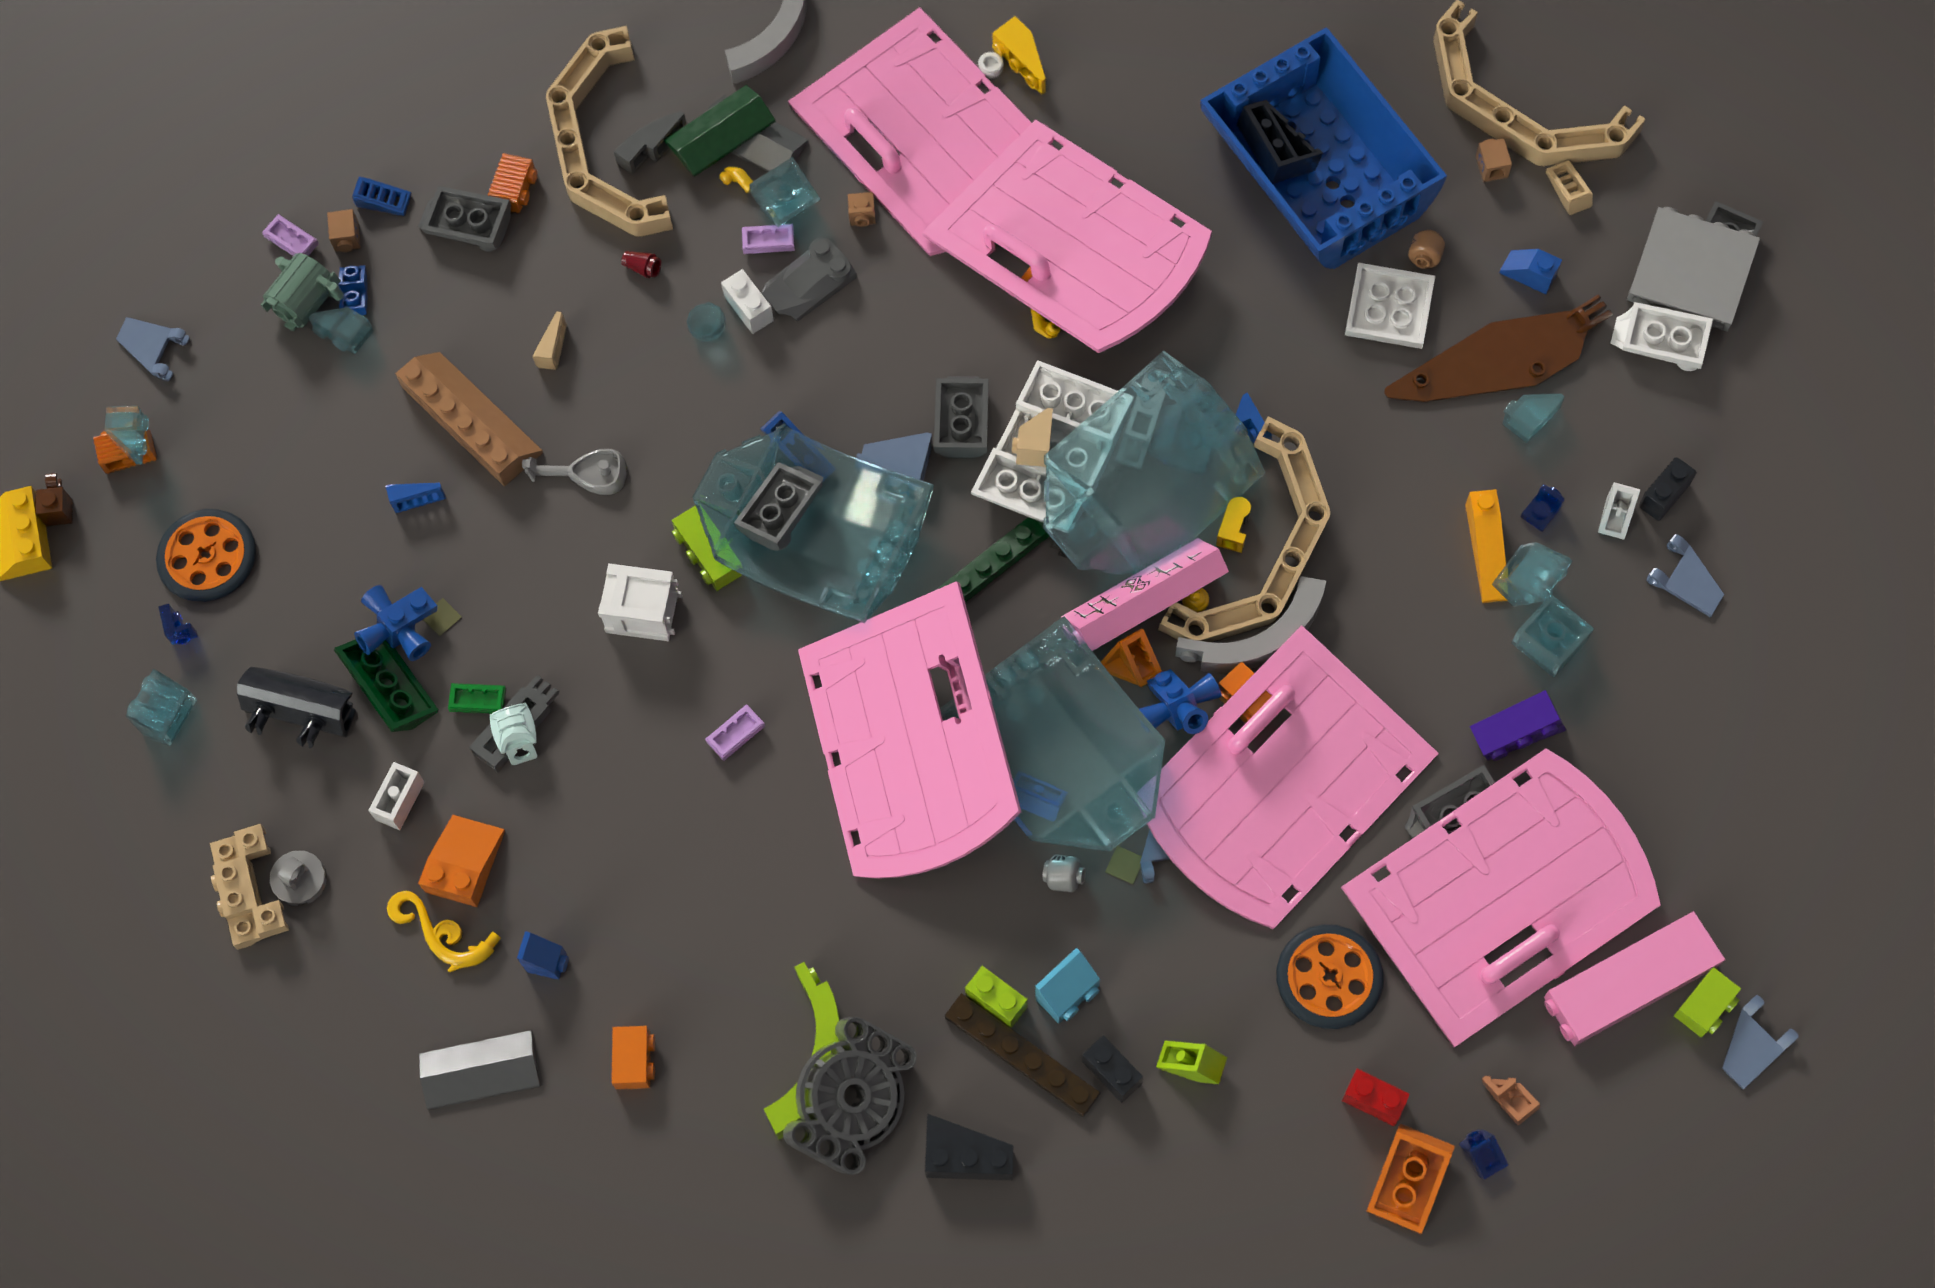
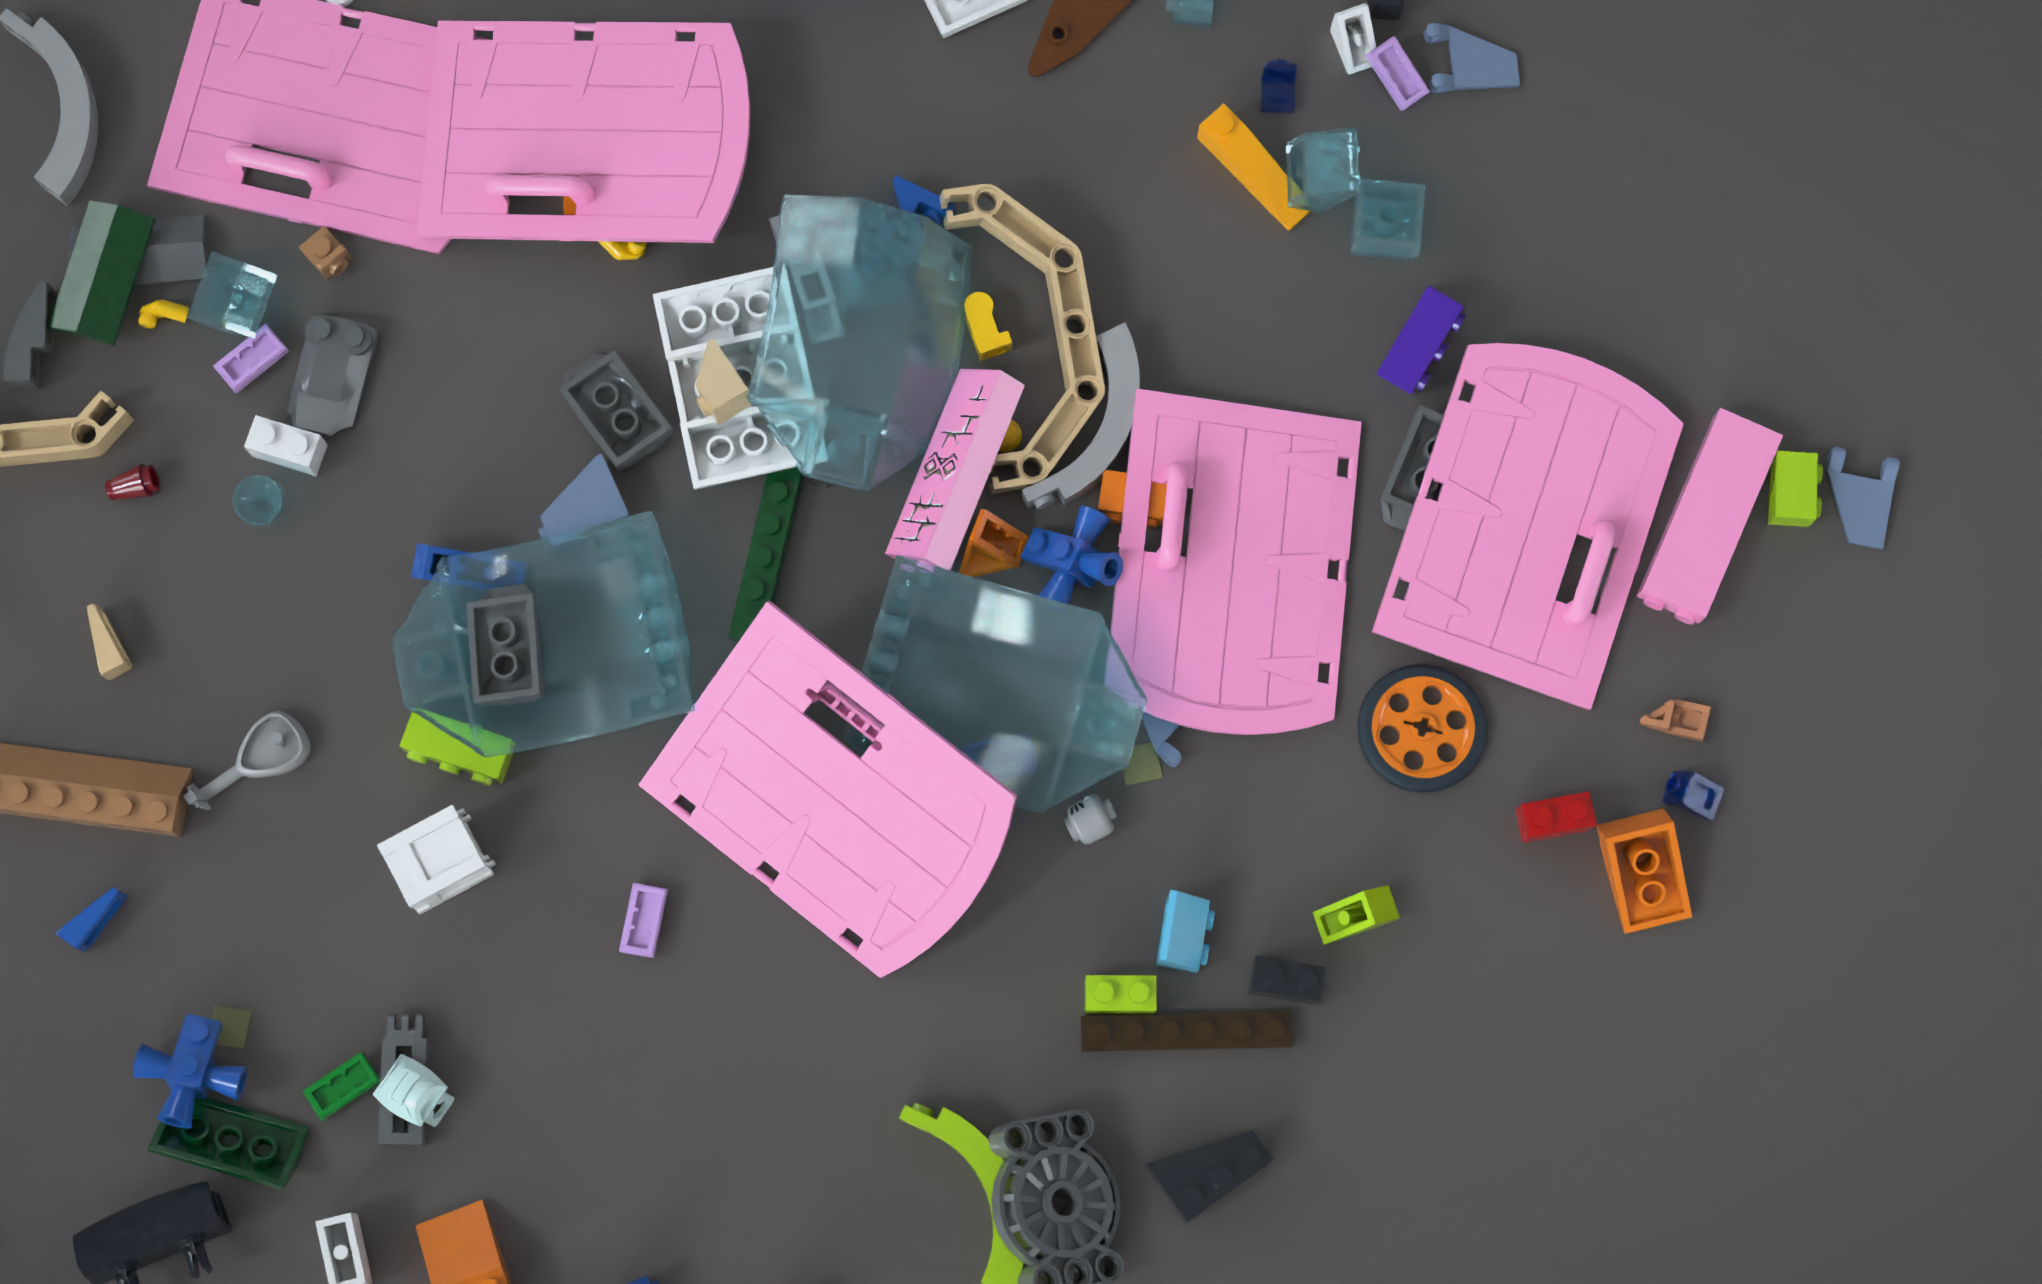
camera: 45 degrees left, 10 degrees up
none -> lavender plate [1365,36,1430,111]

